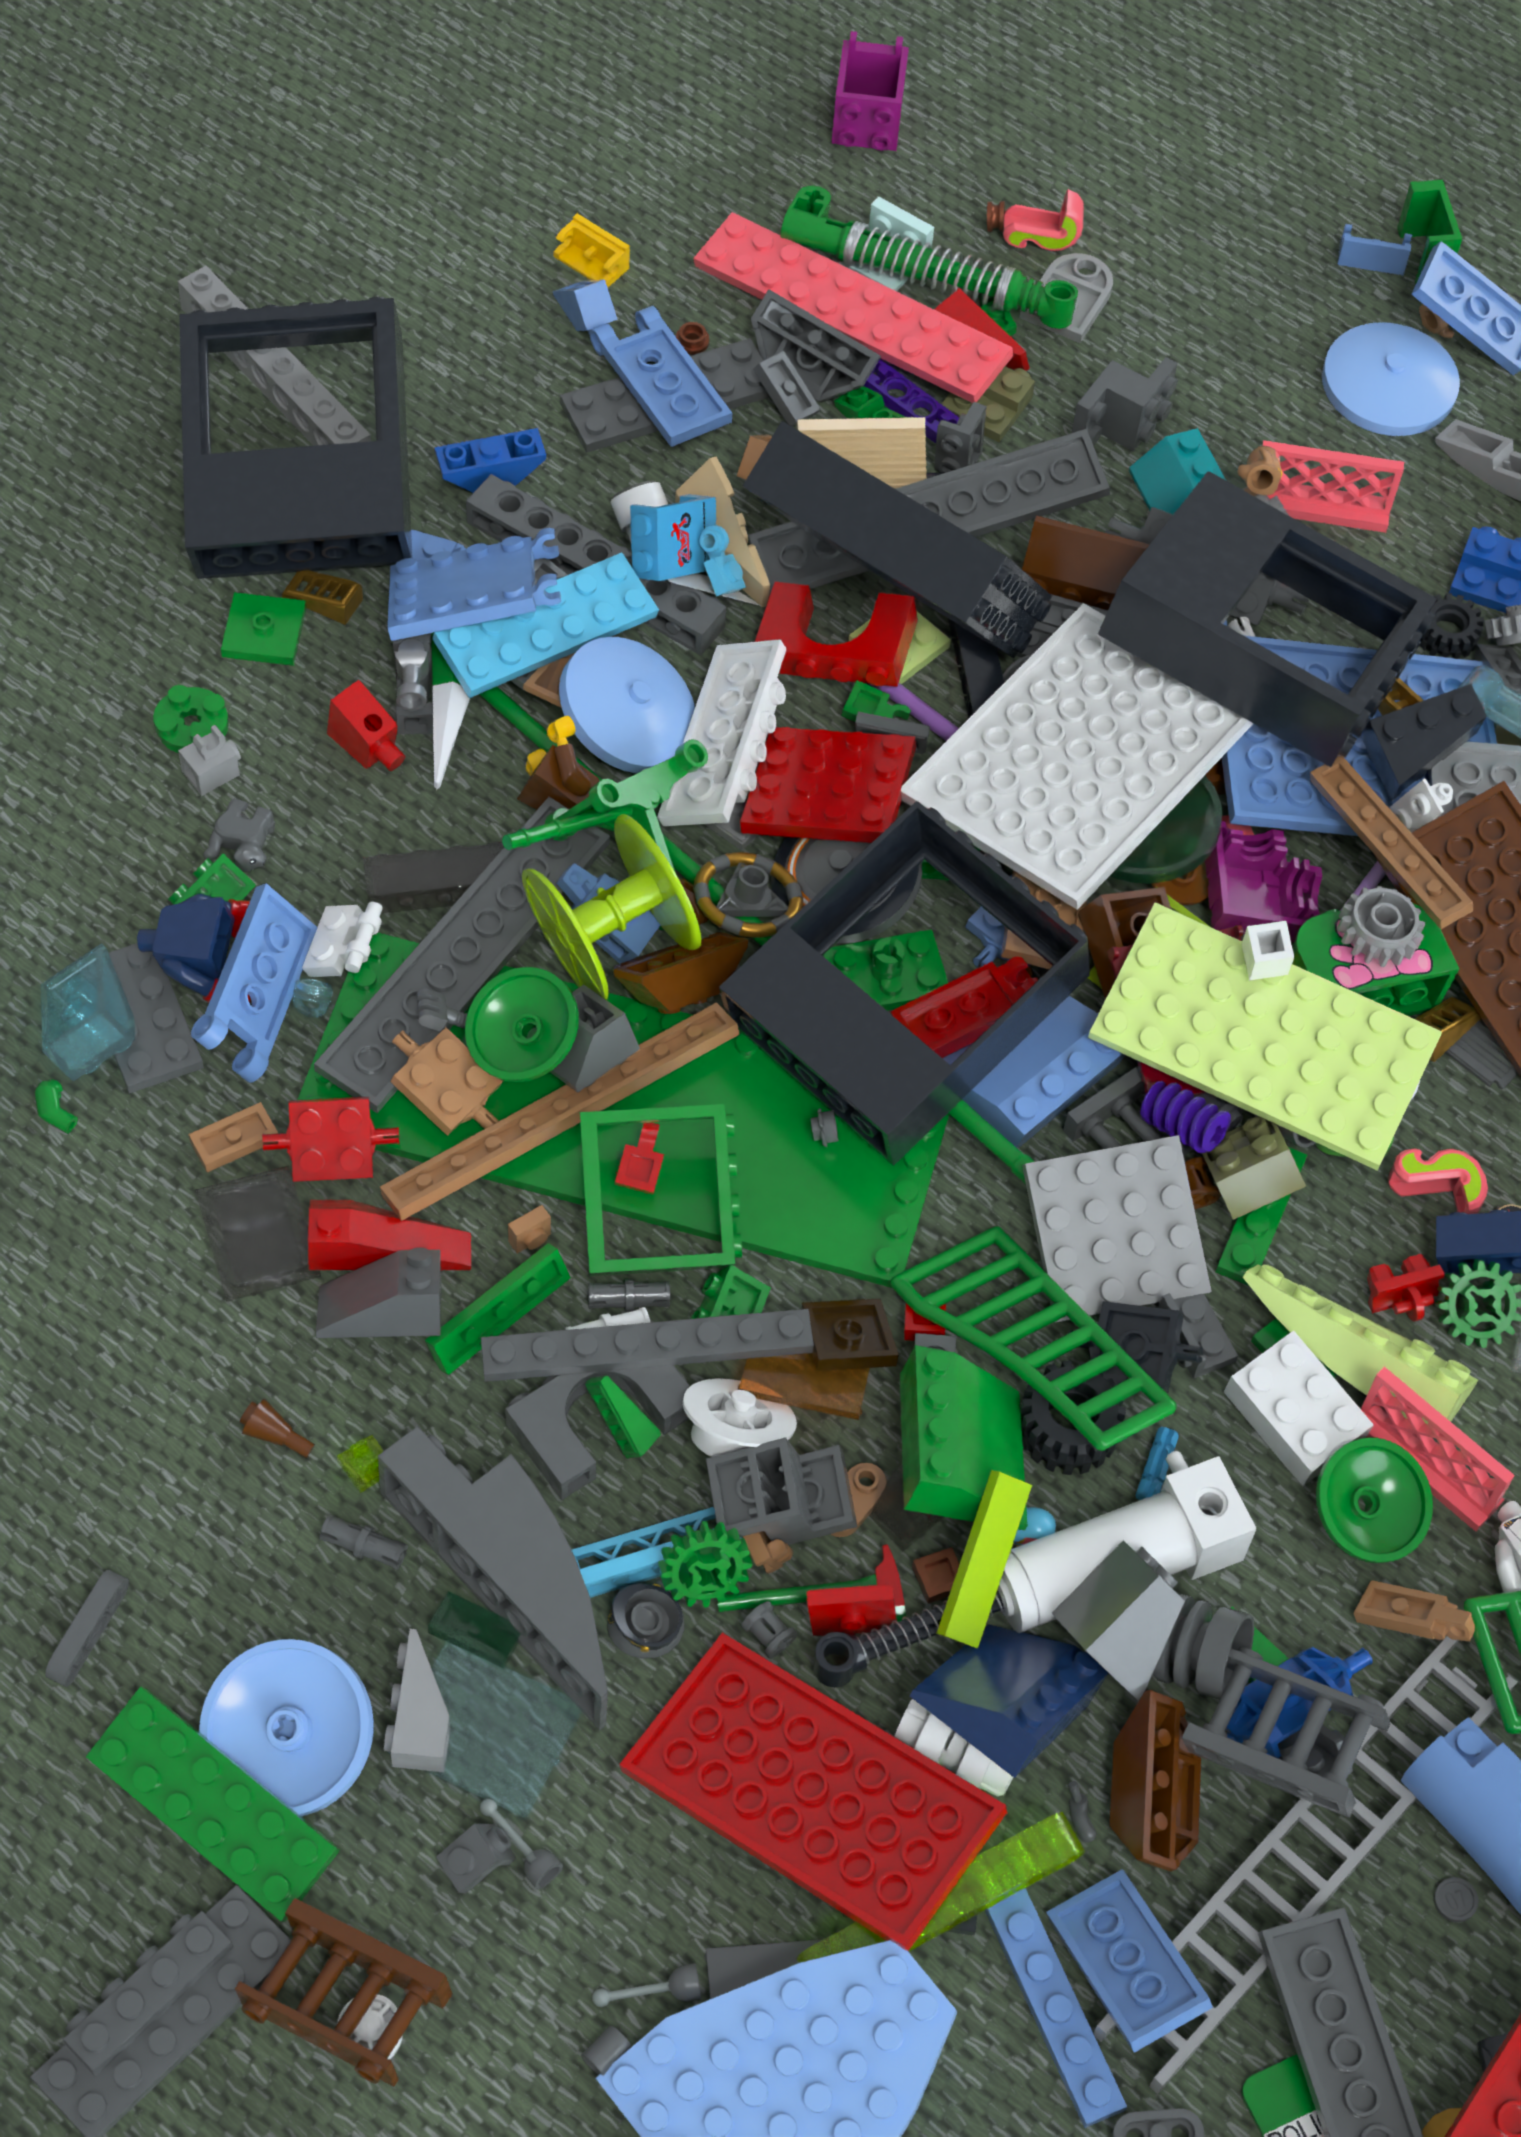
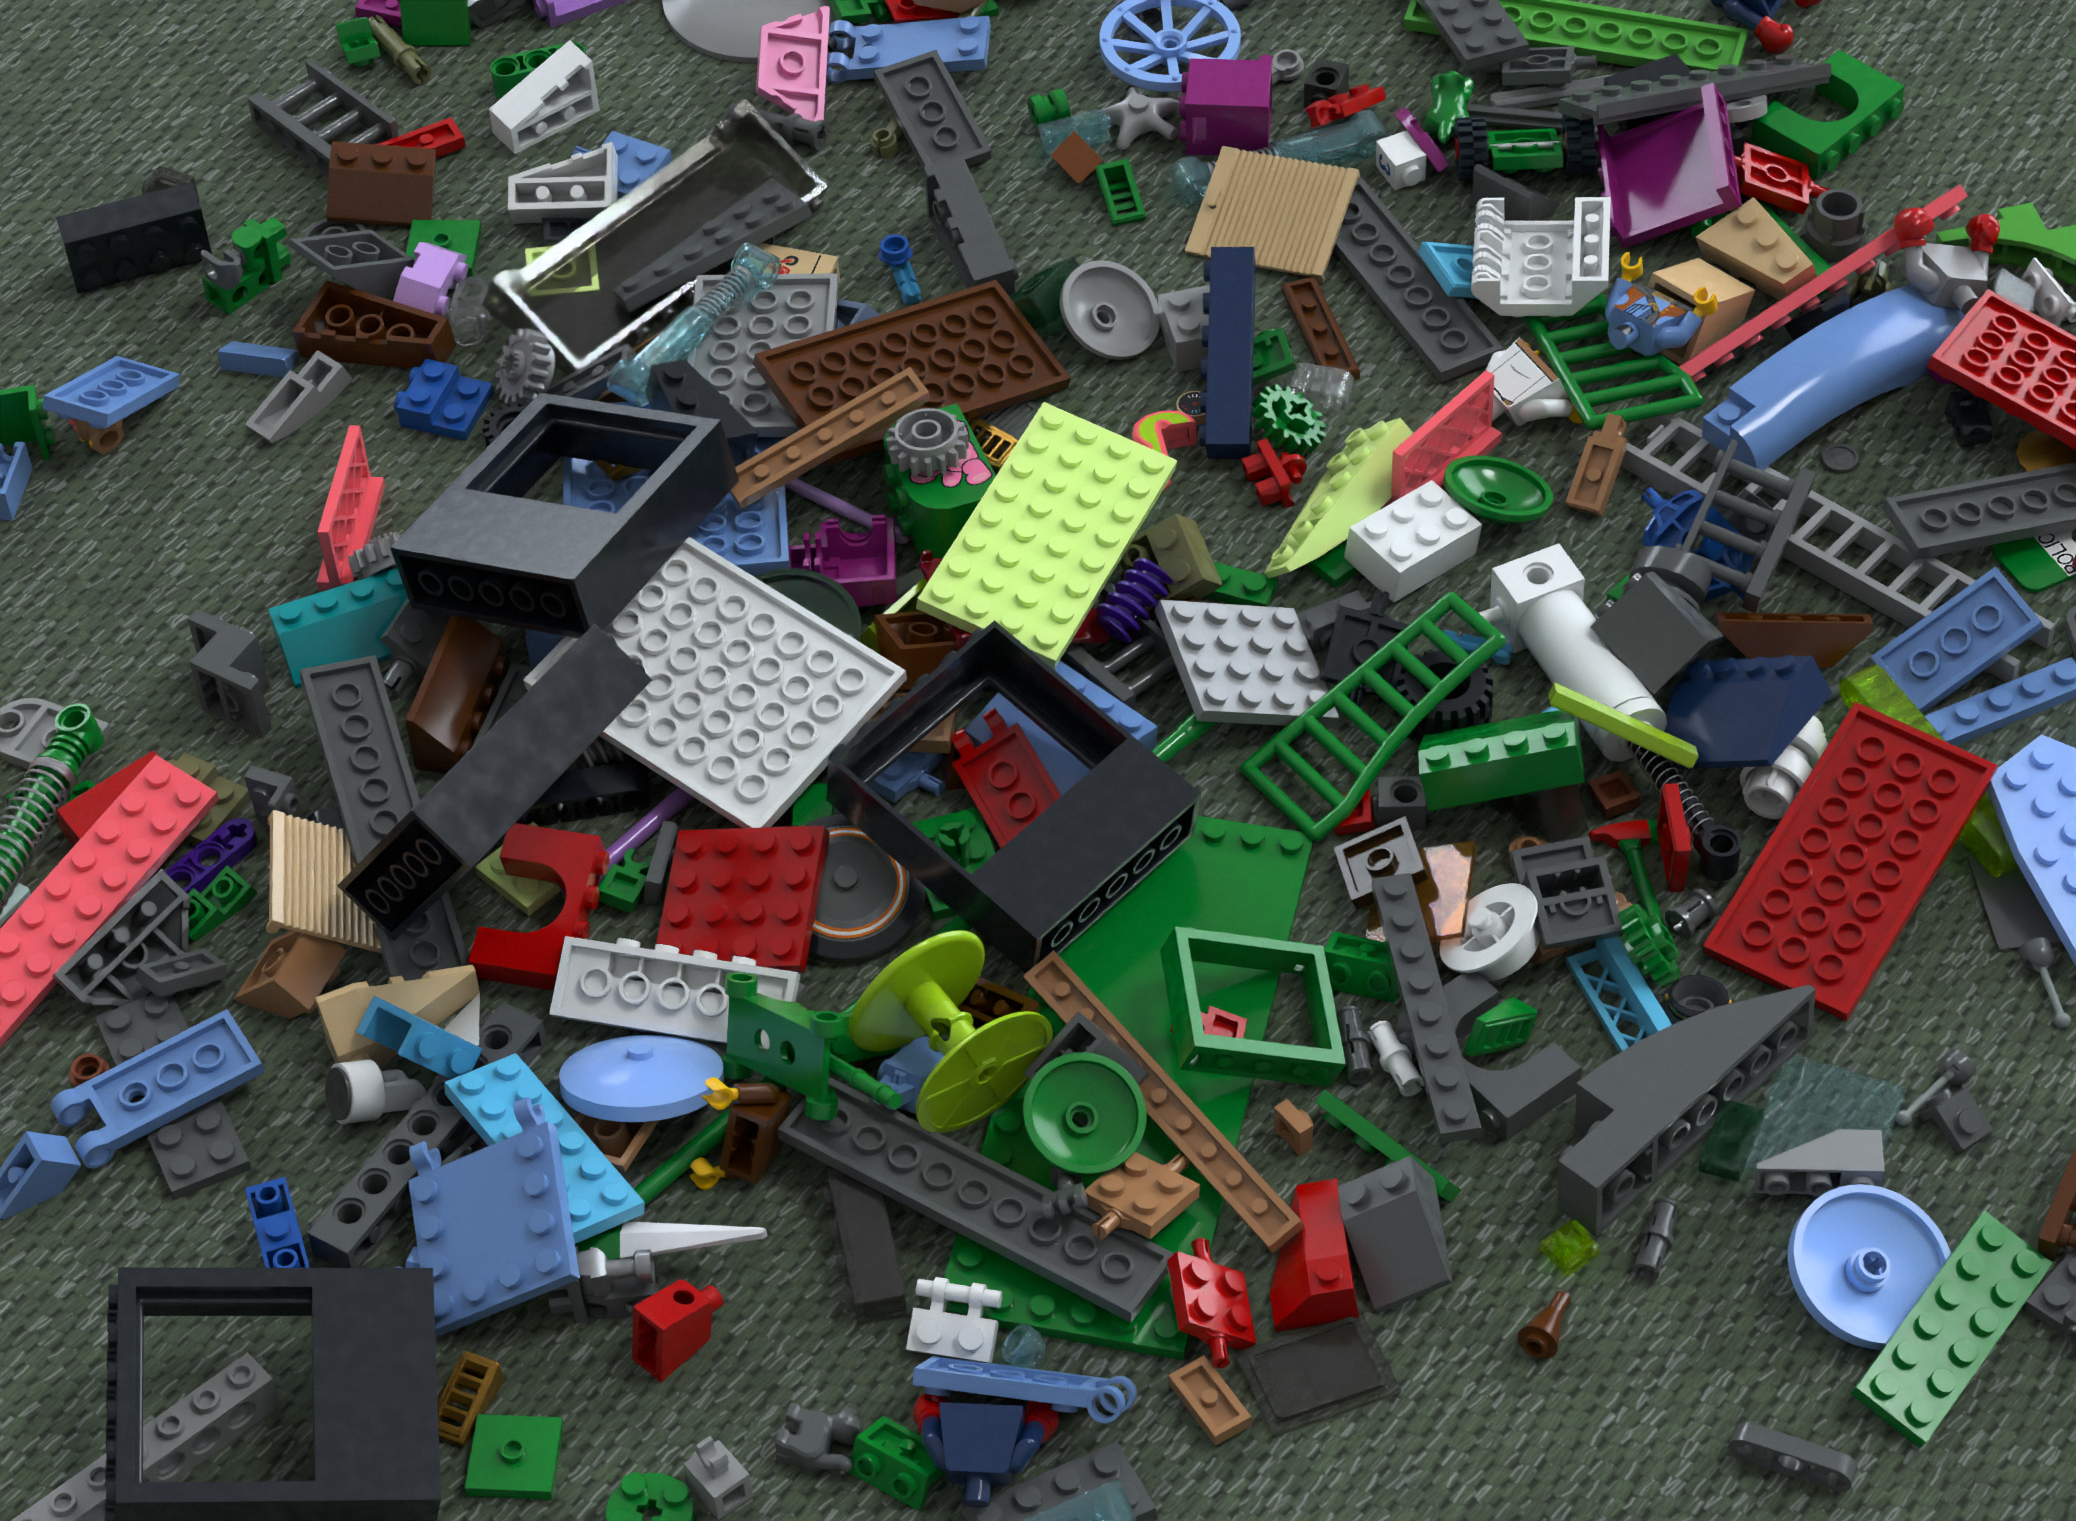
camera: 85 degrees left, 10 degrees down
dark grey piece [693,852,803,938] -> none
medium azure plate [700,525,746,596] -> none
dark grey plate [811,1108,839,1147] -> none
medium nougat animal [1237,446,1283,496] -> none
white brick [1242,921,1294,980] -> none
light blue dish [1322,322,1460,436] -> none
white hinge [1389,778,1453,833] -> none

